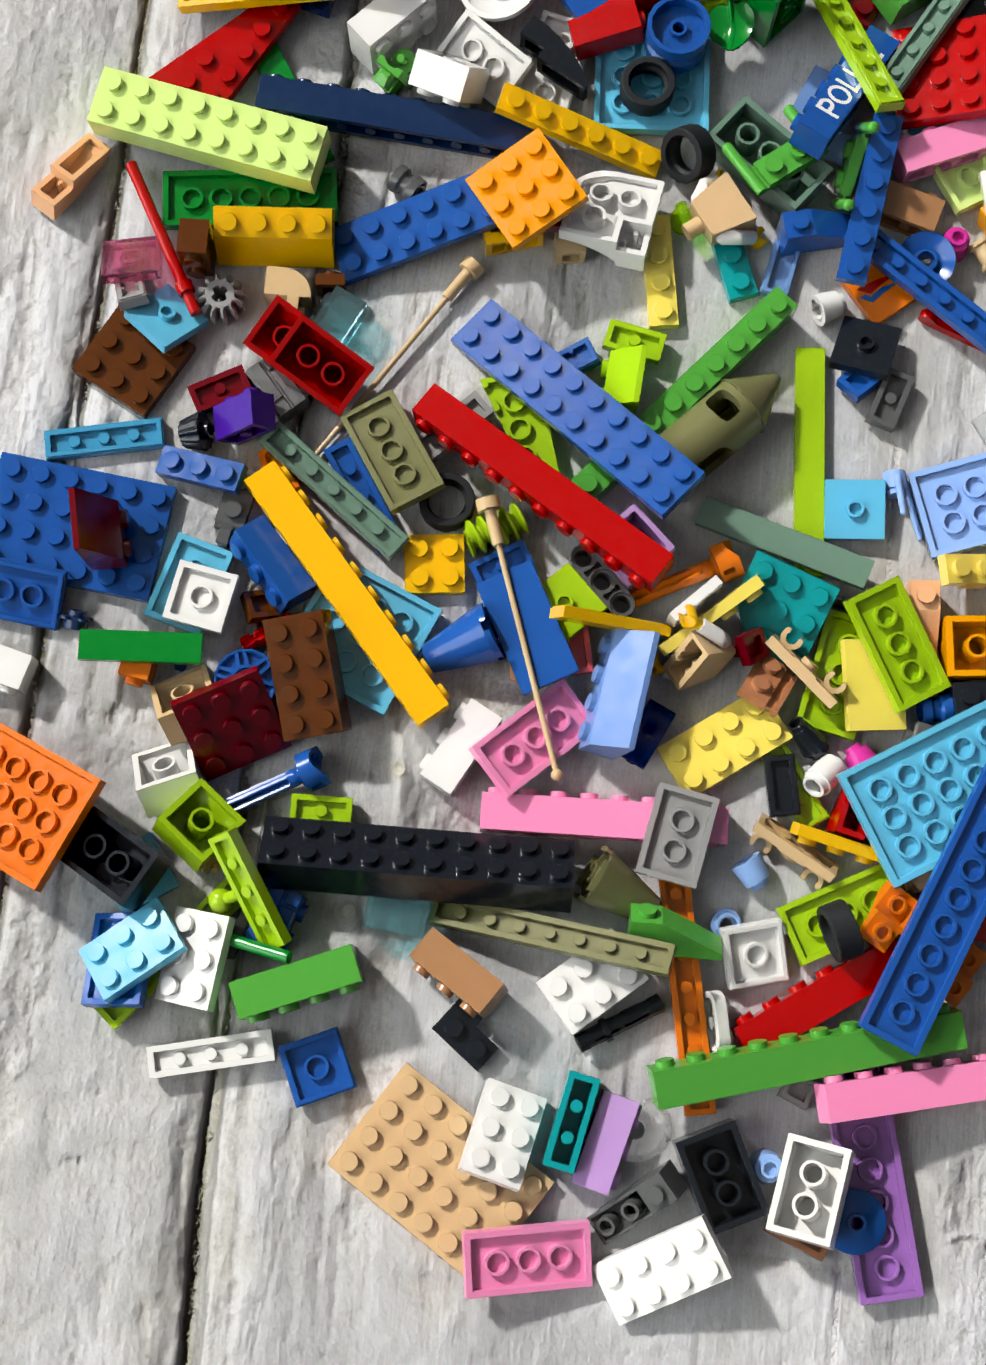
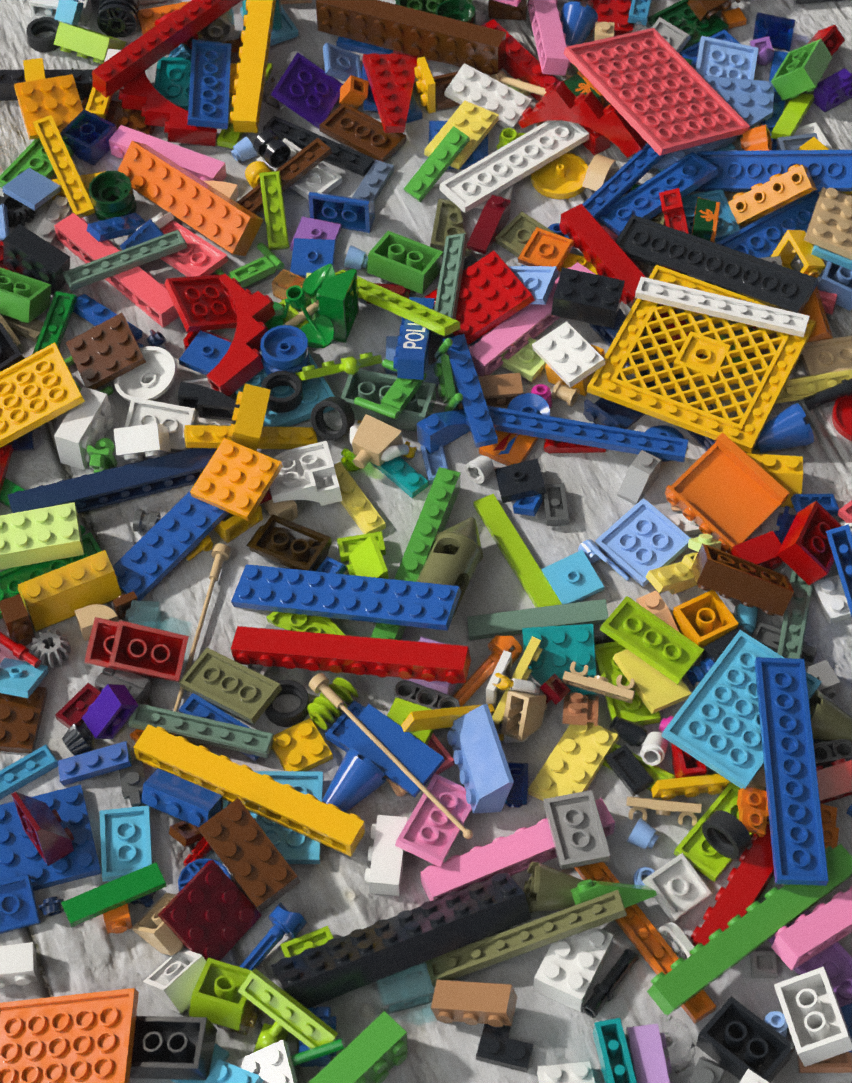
camera: 25 degrees left, 25 degrees down
white plate [162,559,240,635] -> none
none -> yellow hand [185,534,213,561]
none -> yellow brick [228,383,271,451]
none -> dark brown slope [246,514,332,571]
none -> lime plate [295,352,382,381]

